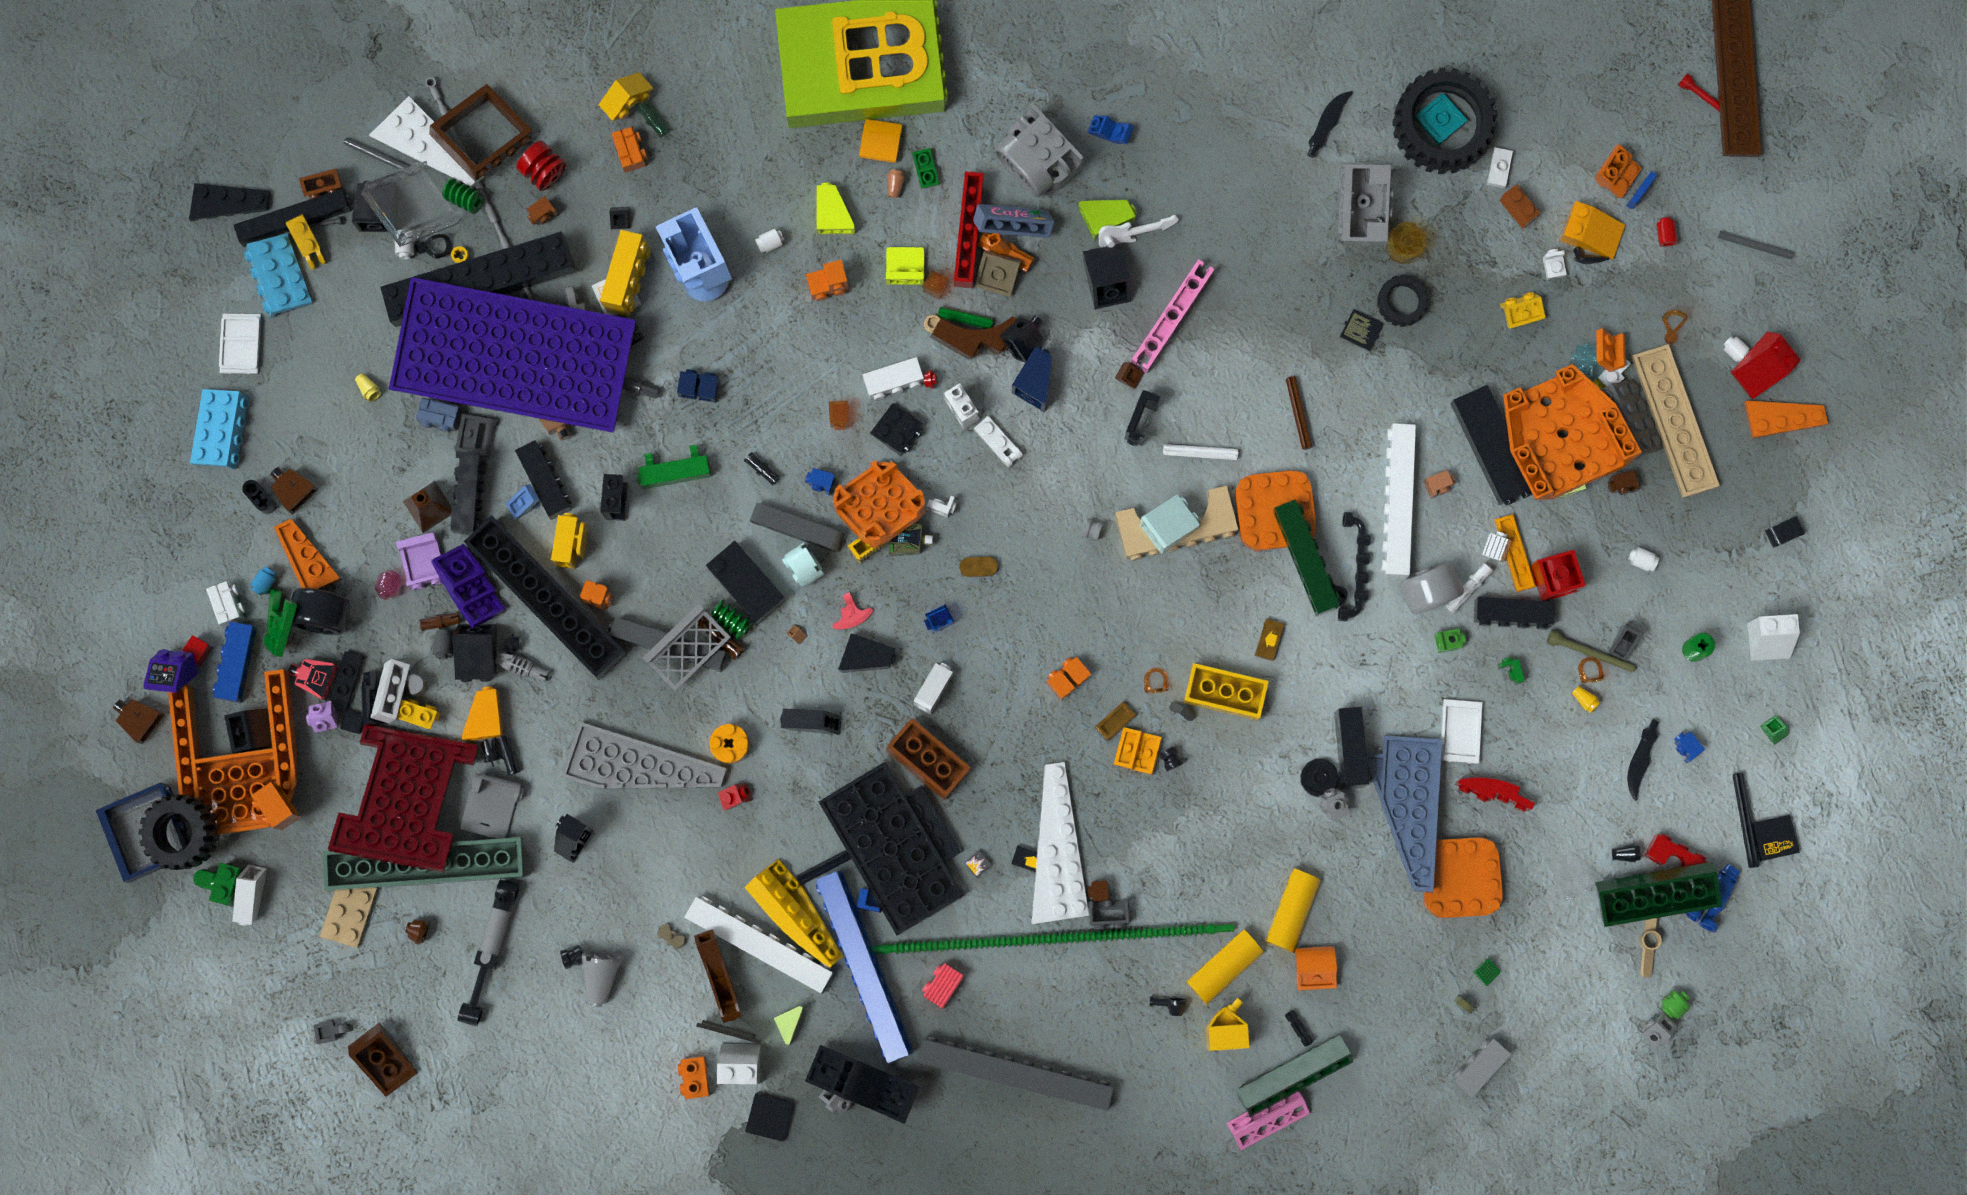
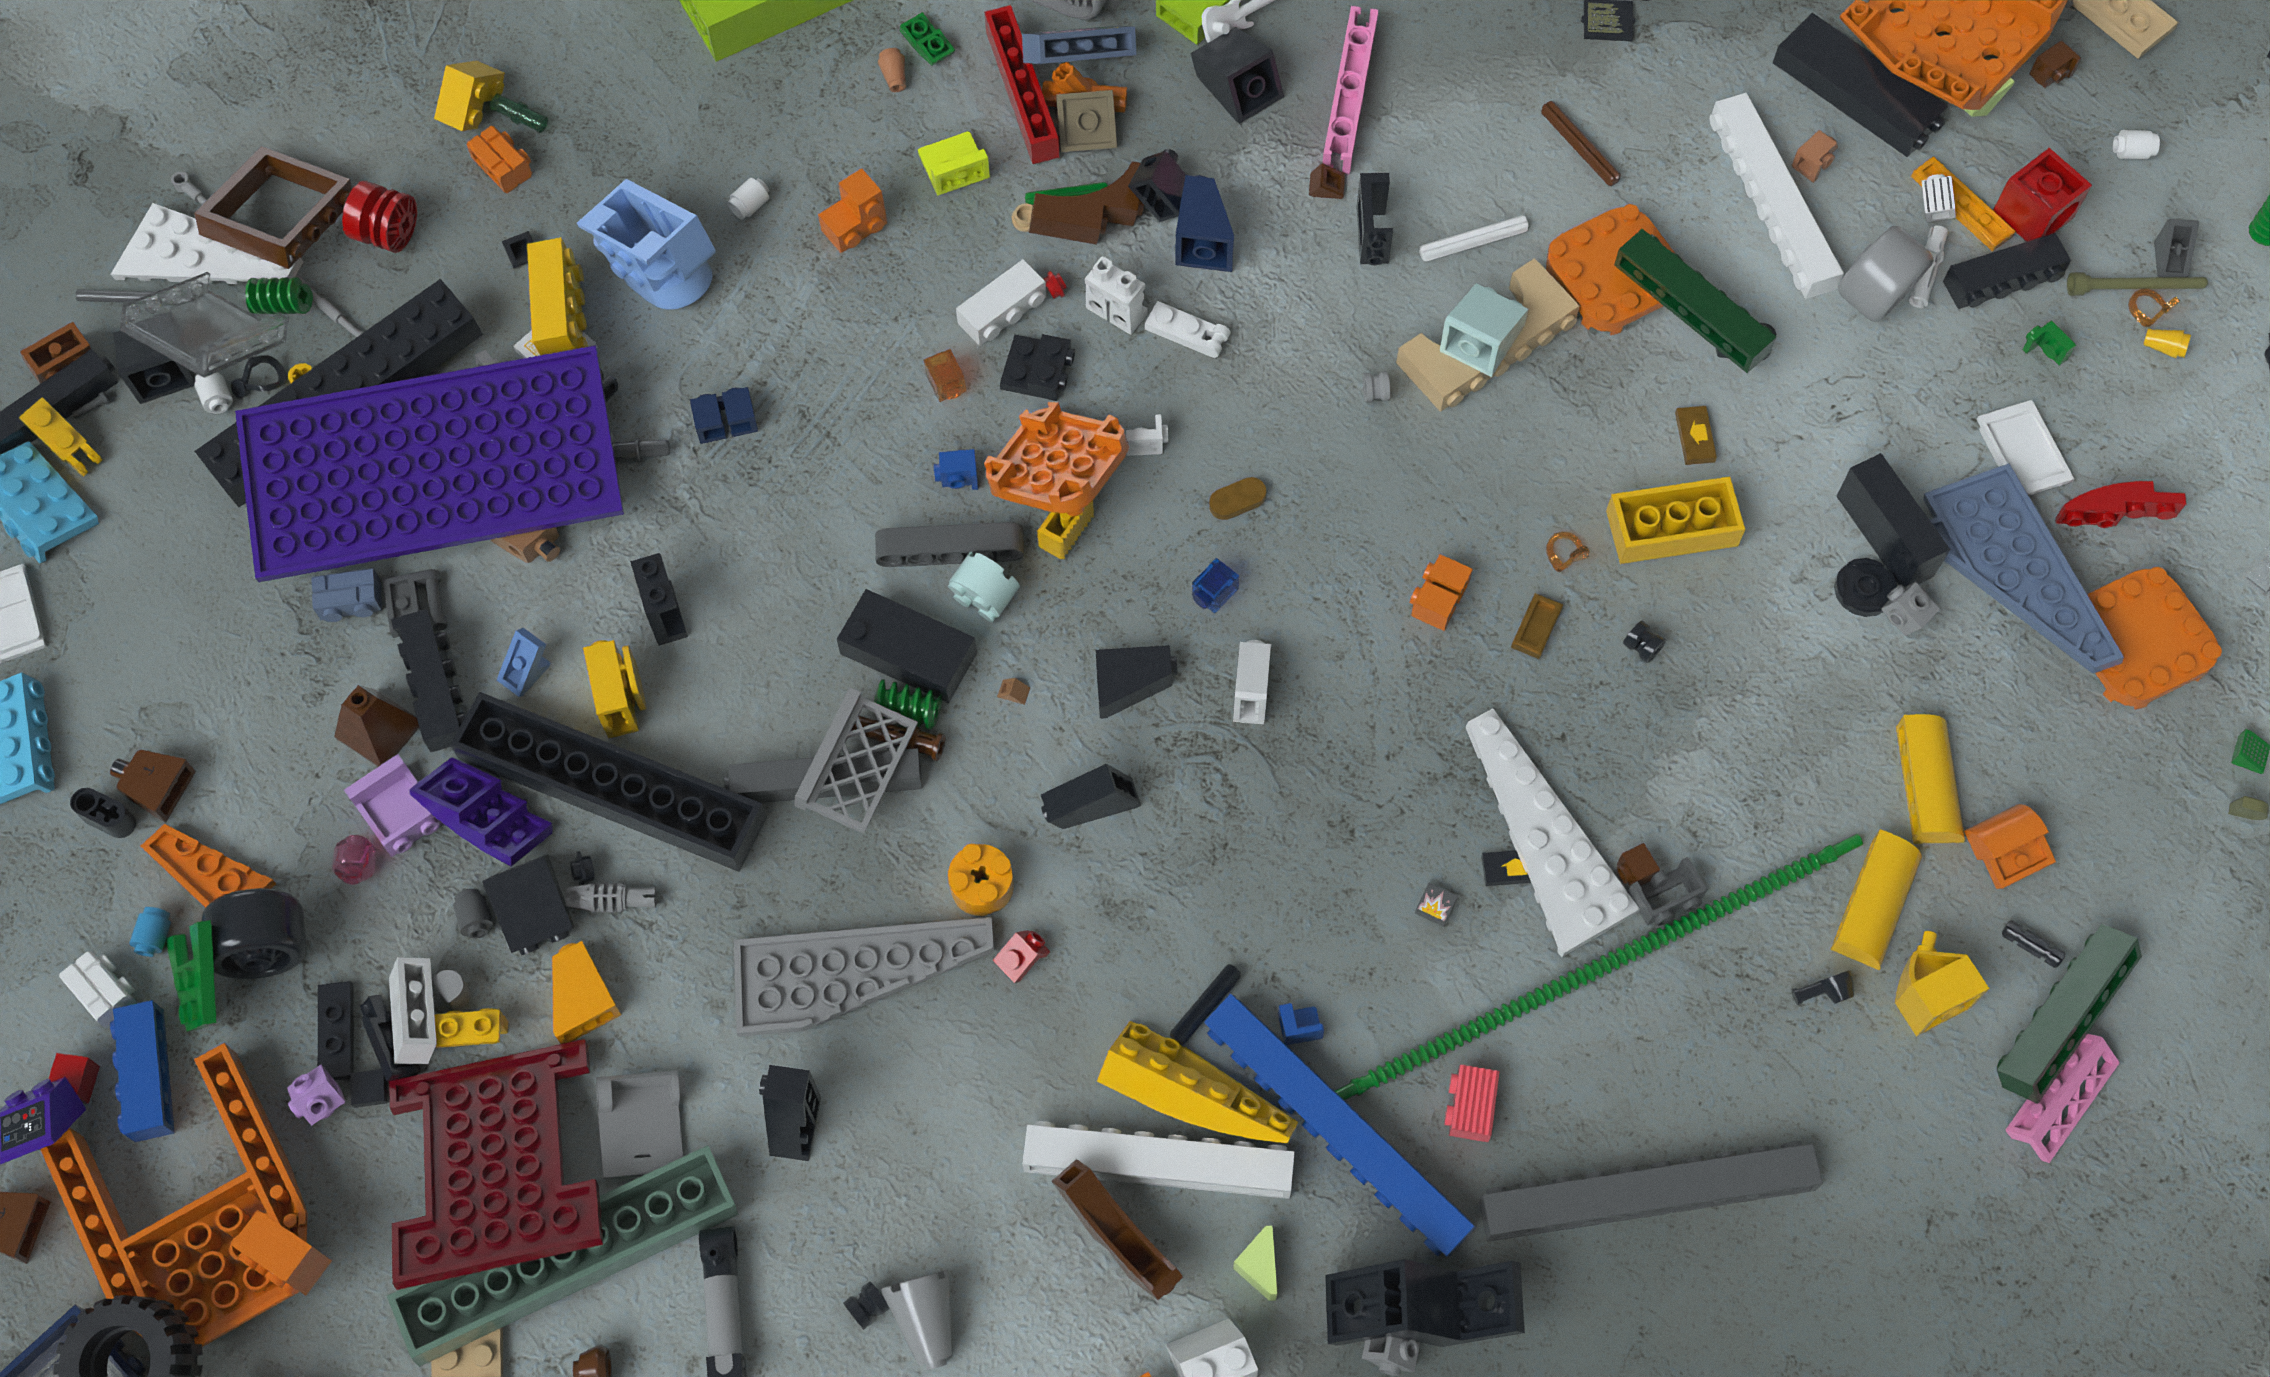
camera: 20 degrees left, 15 degrees down
black slope [224,708,272,754] -> none
torso [288,659,338,701] -> none
light yellow cone [355,373,381,402] -> none
reddish brown pin [419,612,460,632] -> none
black piece [476,737,499,767] -> none
black pin [496,735,520,776] -> none
black brick [515,440,572,520] -> none
dark orange brick [527,196,558,226] -> none
orange brick [580,580,614,610] -> none
green brick [636,444,711,489] -> none
dark tan piece [658,923,685,949] -> none
clear smoke piece [696,1020,761,1043] -> none
black pin [744,452,781,486] -> none
neon yellow slope [817,183,855,234] -> none
black slope [818,762,965,936] -> none
coral piece [832,592,873,629] -> none
light orange slope [859,119,902,163] -> none
dark orange brick [886,718,971,801] -> none
torso [889,523,933,556] -> none
clear orange brick [923,270,949,300] -> none
light orange slope [1114,727,1163,775] -> none
dark grey tile [1169,702,1195,722] -> none
black bar [1338,512,1371,622] -> none
bright green brick [1435,628,1466,653] -> none

